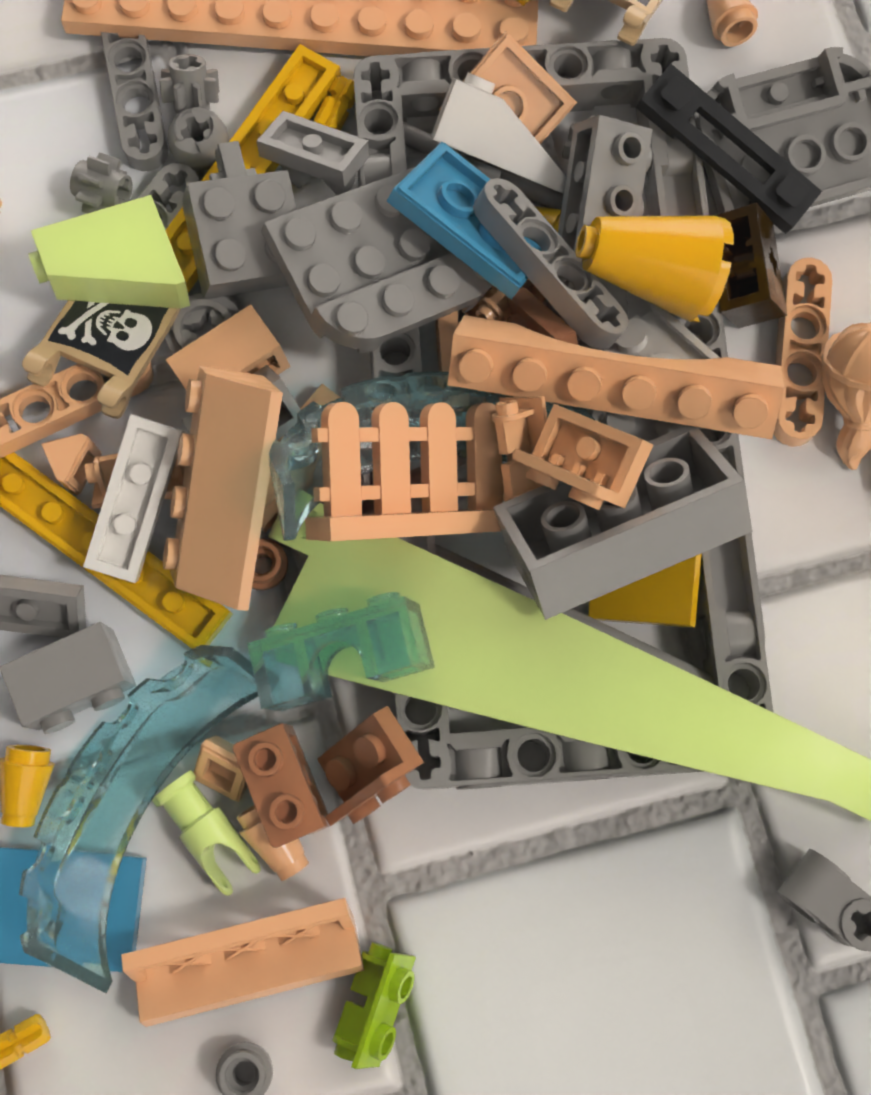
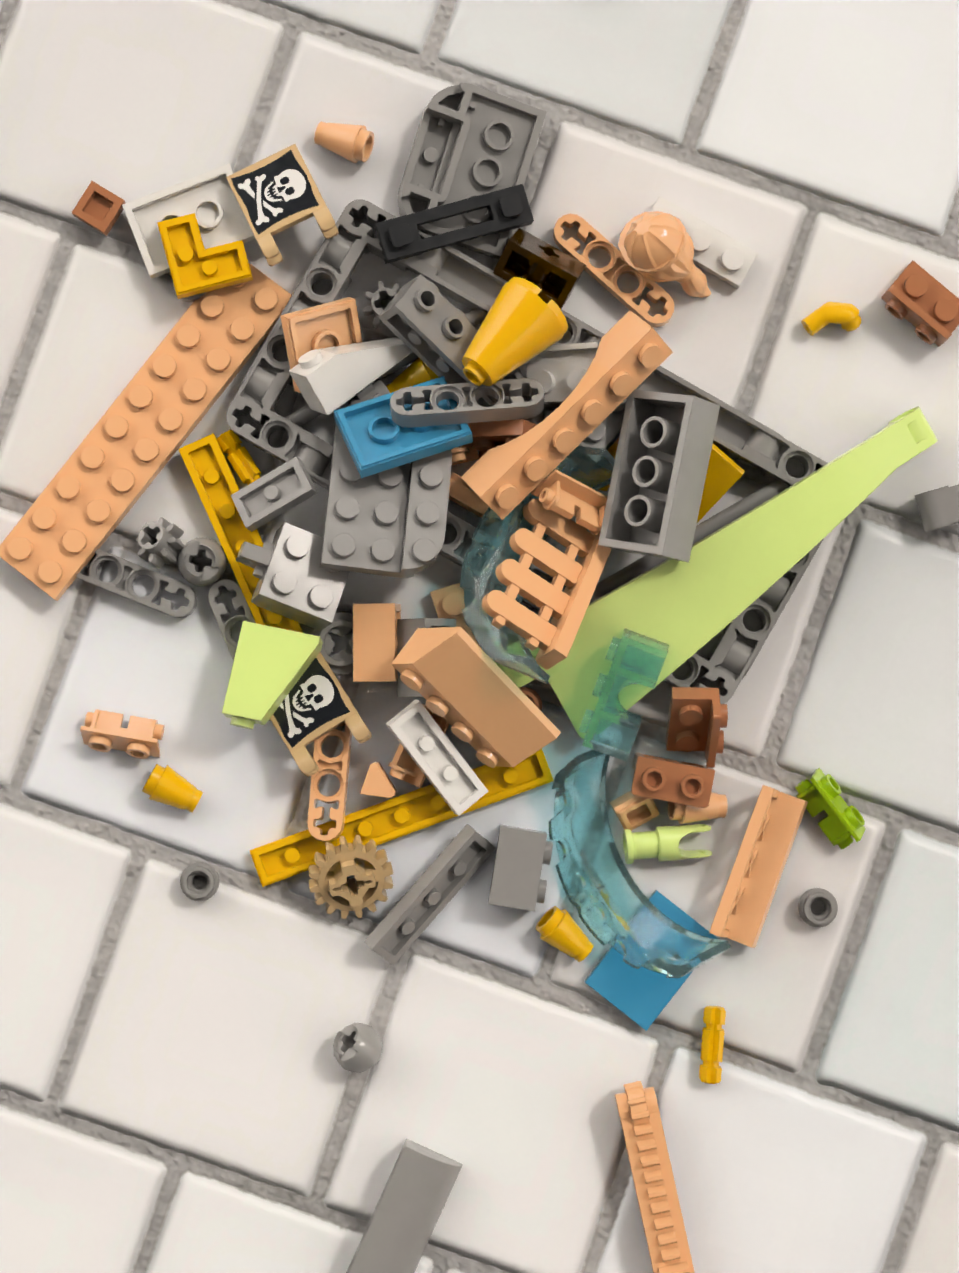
camera: 55 degrees left, 10 degrees up
light grey gear [70,152,133,214] -> none
light nougat bracket [511,404,653,510] -> none

